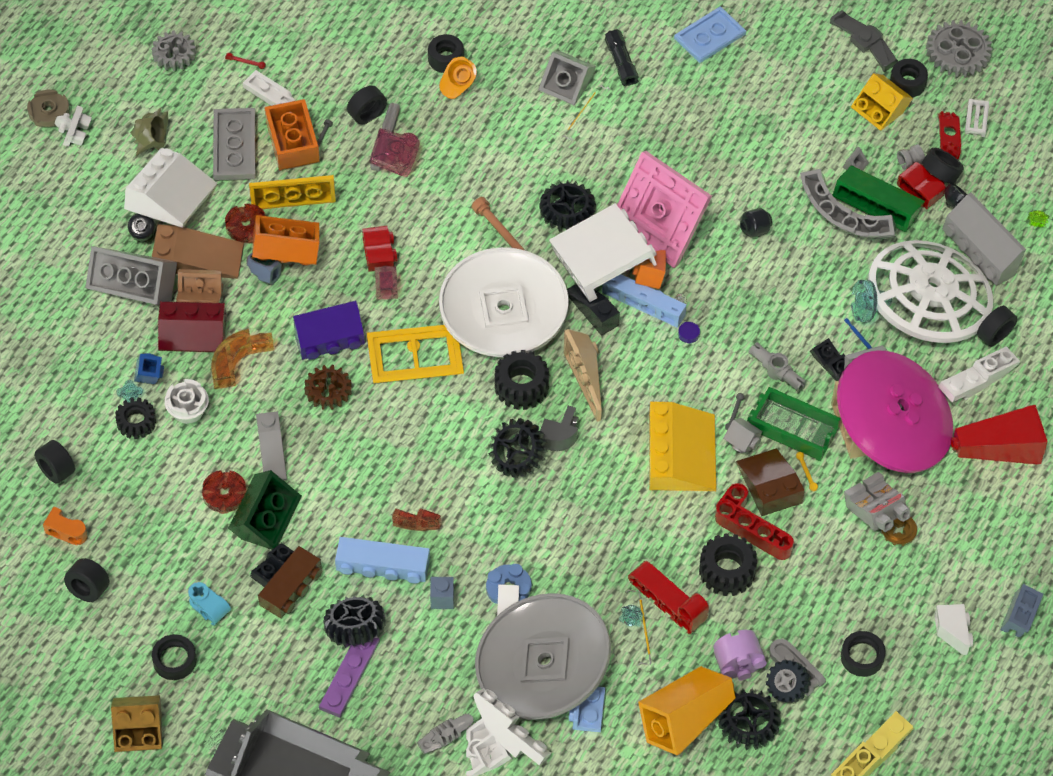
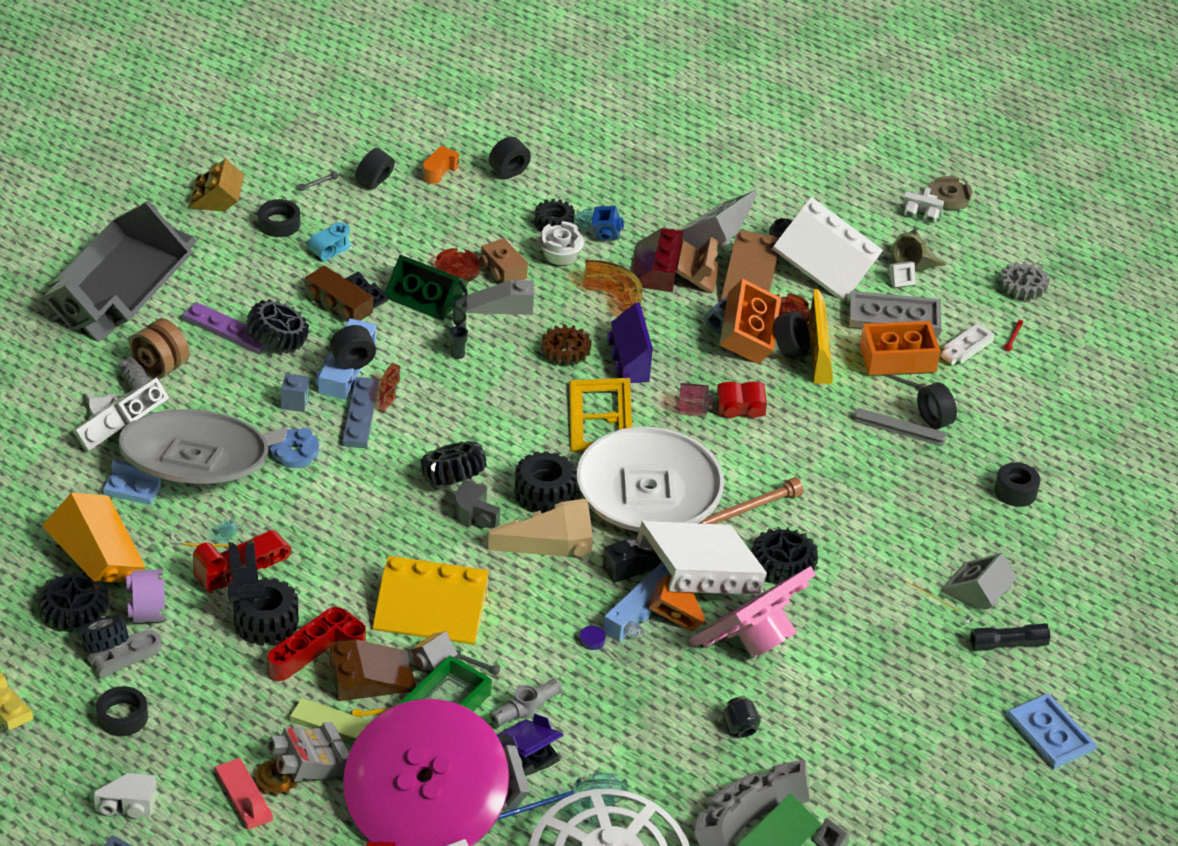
camera: 95 degrees right, 15 degrees down
clear pink slope [369,128,420,177] -> none
light orange piece [439,57,477,99] -> none
none -> medium nougat wheel [129,318,190,380]
none -> coral hinge [215,758,273,830]
none -> black flag [227,540,266,604]
none -> yellowish green tile [290,698,371,744]
none -> dark grey hinge [297,171,338,191]
none -> black tyre [330,325,376,370]
none -> sand blue plate [343,377,379,449]
none -> black flag [449,280,468,359]
none -> medium nougat brick [479,238,528,283]
none -> dark purple piece [497,713,564,757]
none -> black tyre [774,312,810,358]
none -> white tile [889,261,916,287]

